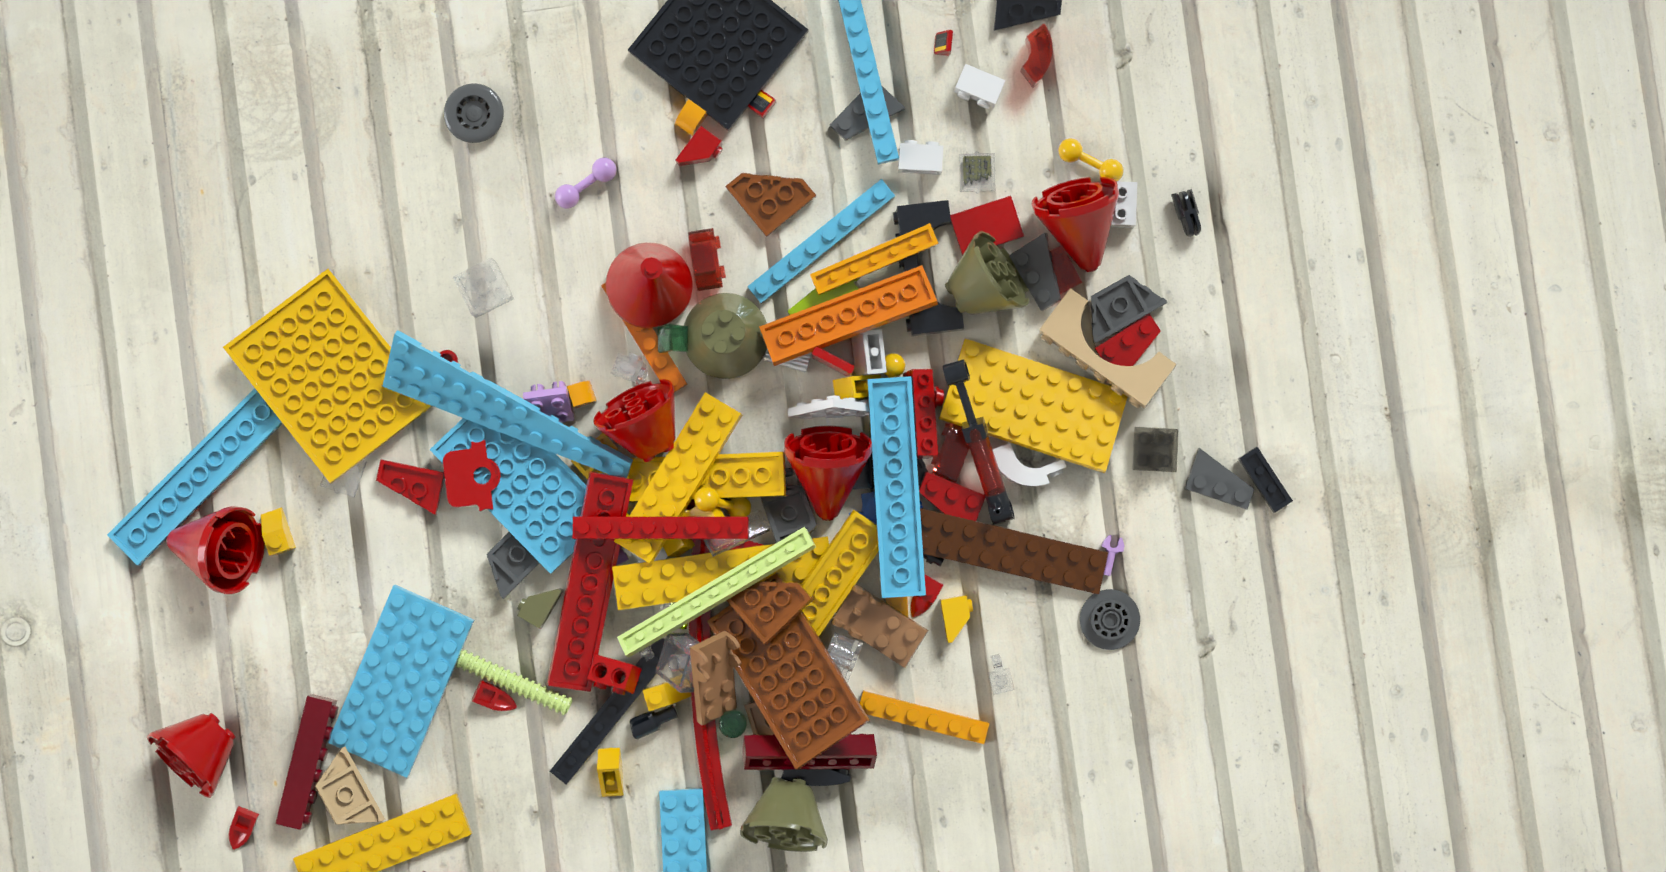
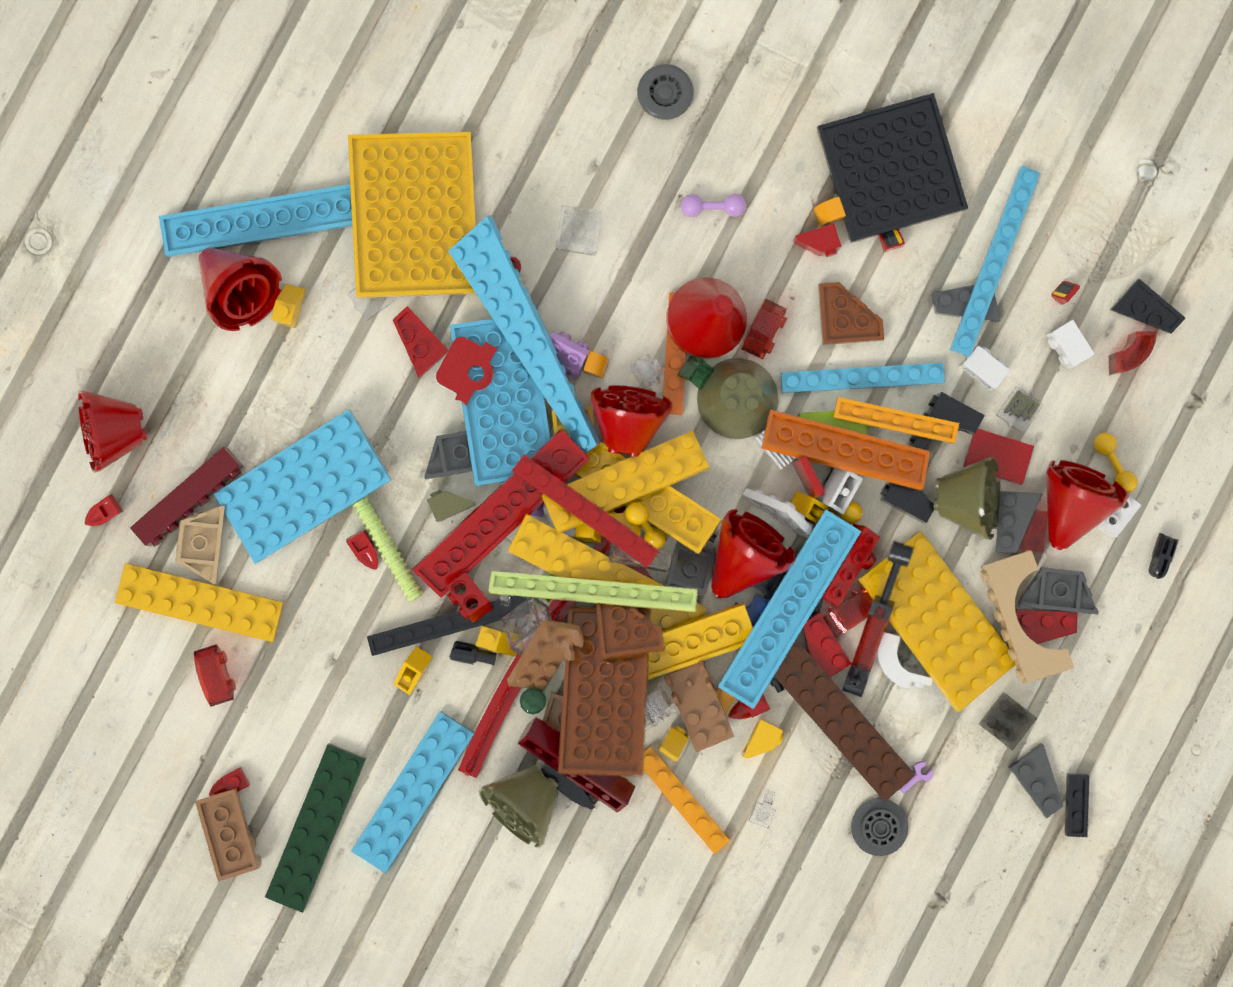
camera: 35 degrees right, 0 degrees up
none -> yellow slope [658,725,689,762]

